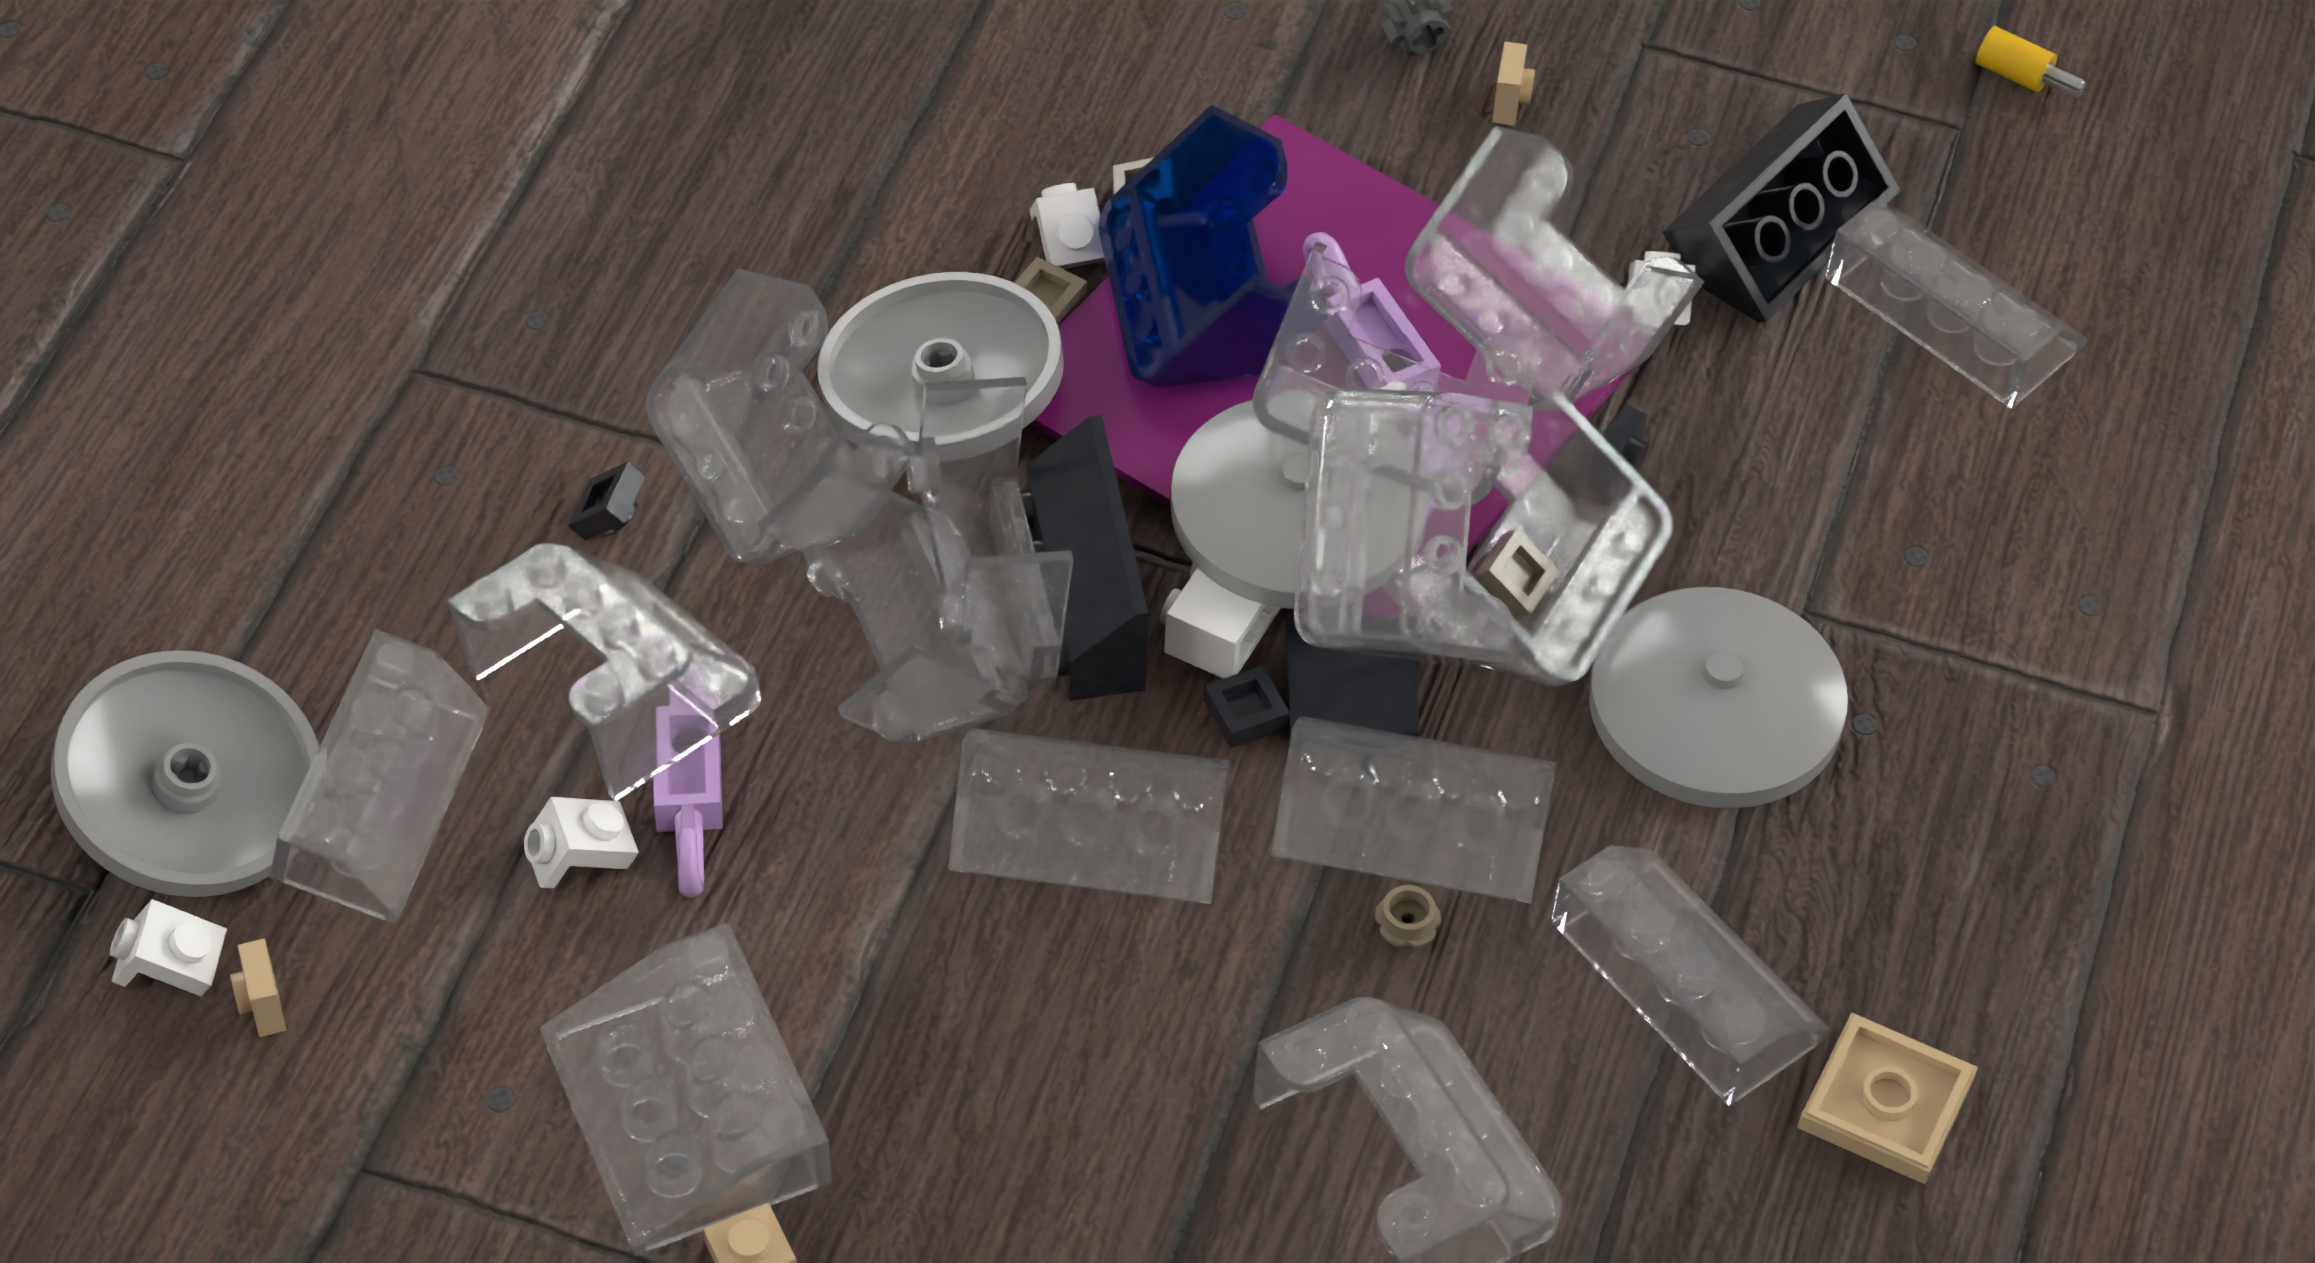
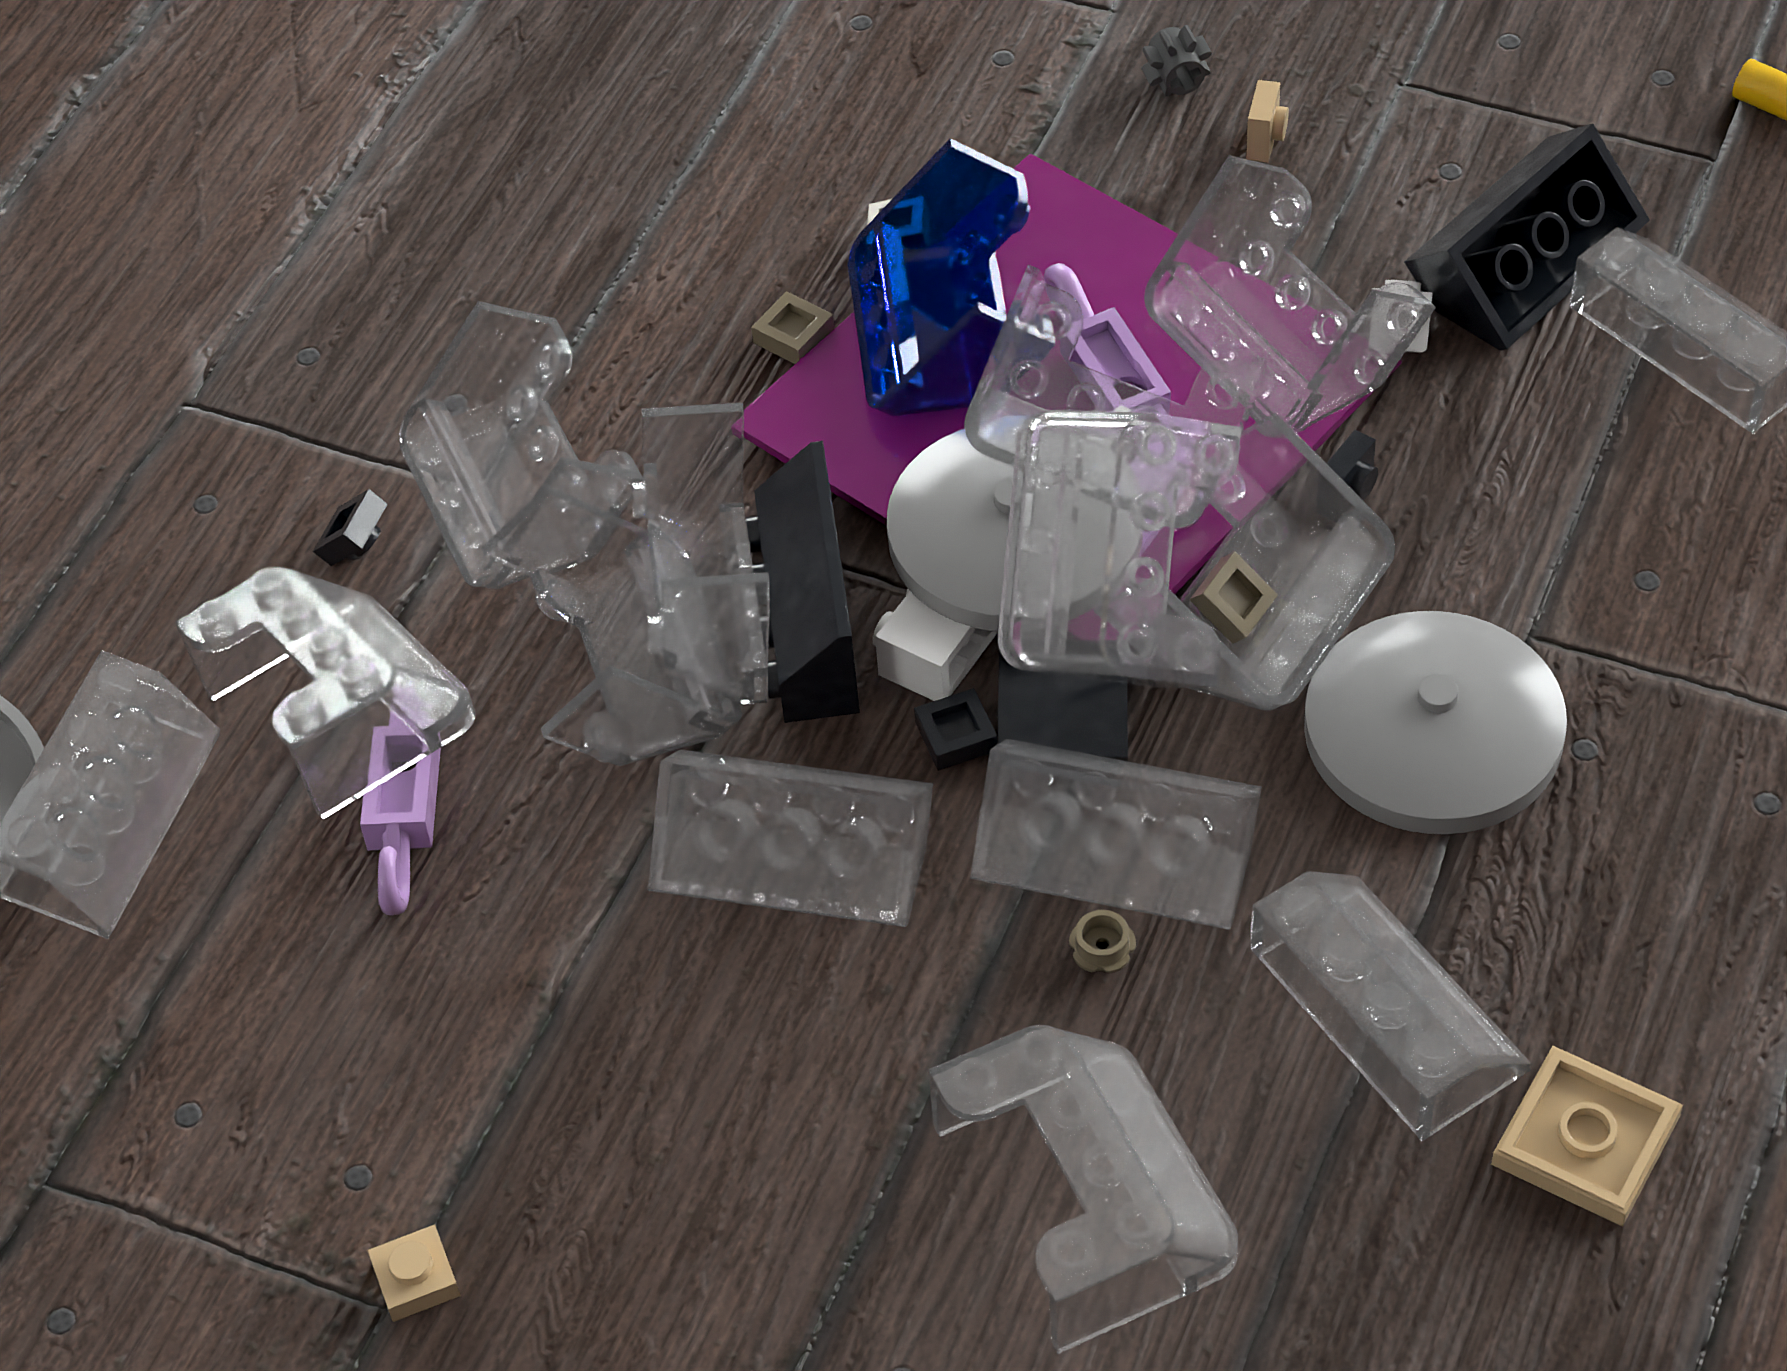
camera: 10 degrees right, 0 degrees up
white bracket [524,797,639,888] -> none
clear slope [540,922,832,1256] -> none
light grey dish [817,272,1064,459] -> none
white bracket [1029,183,1109,269] -> none

